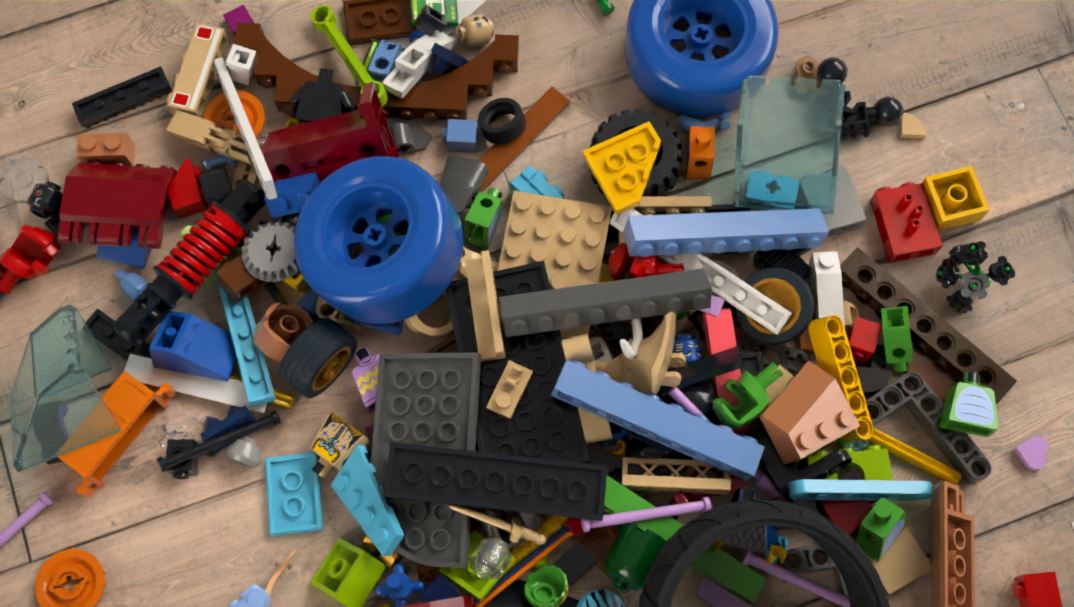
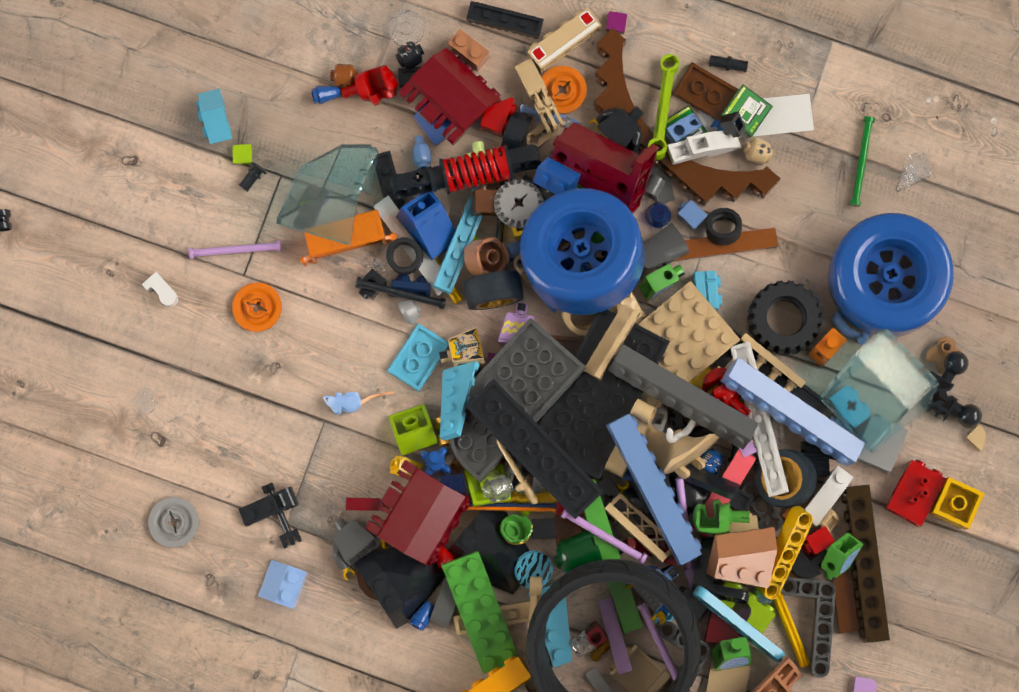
camera: 40 degrees right, 10 degrees up
white tile [213,57,277,200] -> none
white brick [226,44,256,86] -> none
dark blue tile [431,43,469,76] -> none
tan plate [486,360,533,420] -> none
yellow plate [583,121,661,215] -> none
black plant [936,241,1015,313] -> none
torso [939,372,999,437] -> none
none -> black tyre [386,237,423,275]
none -> clear blue cone [646,202,671,228]

